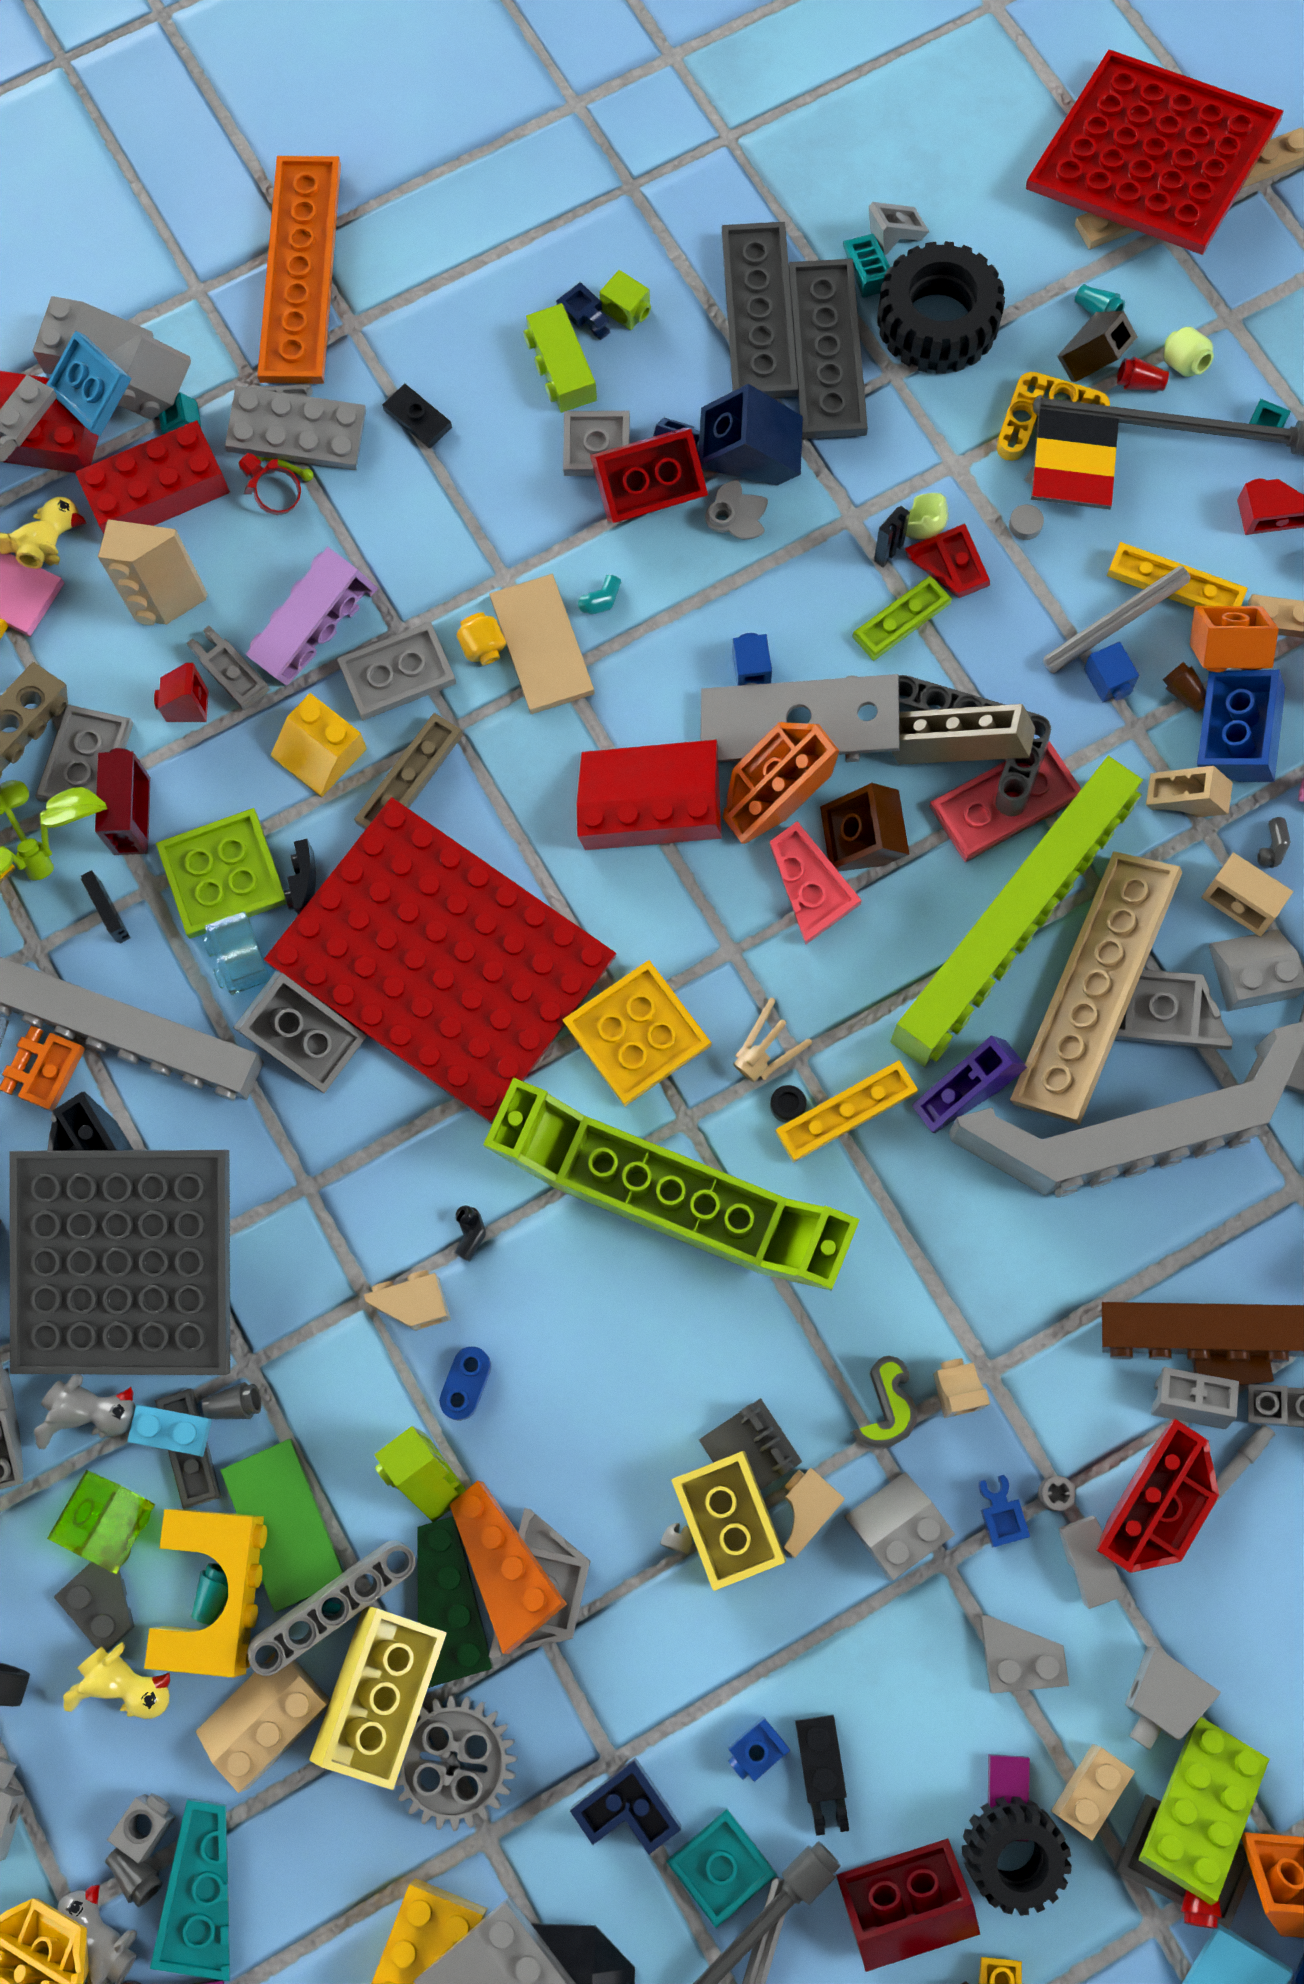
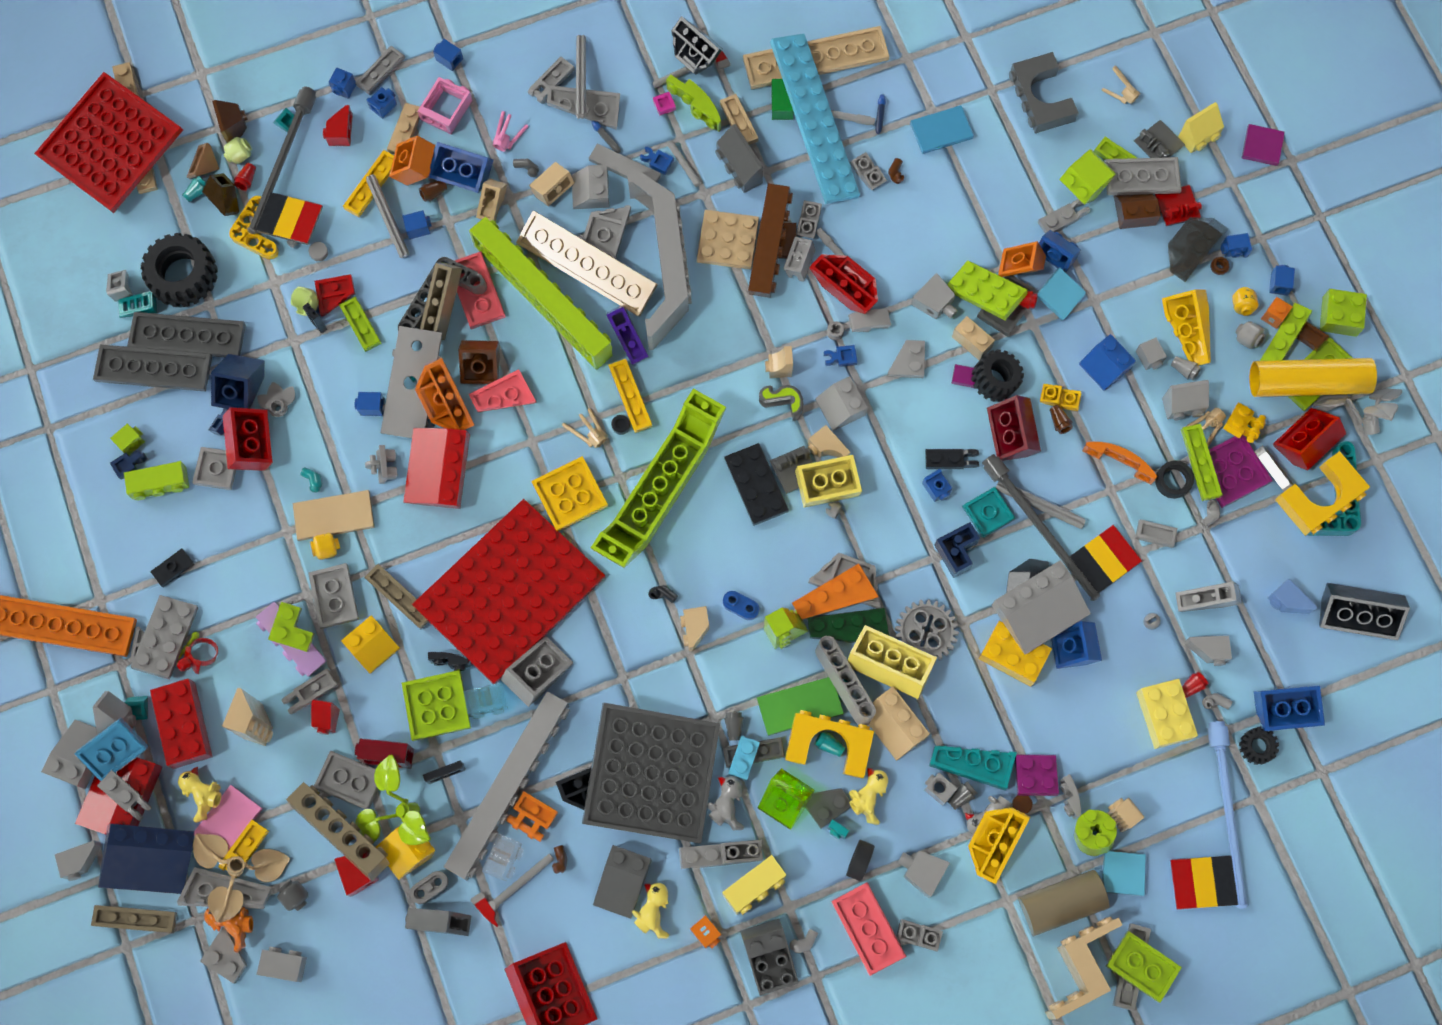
camera: 85 degrees left, 0 degrees up
none -> medium nougat slope [187,143,219,179]
none -> reddish brown slope [212,100,248,143]
none -> lime brick [268,602,315,652]
none -> light grey hips [365,445,397,484]
none -> tan plate [697,210,759,270]
none -> black plate [724,443,789,526]
none -> teal plate [827,819,850,839]

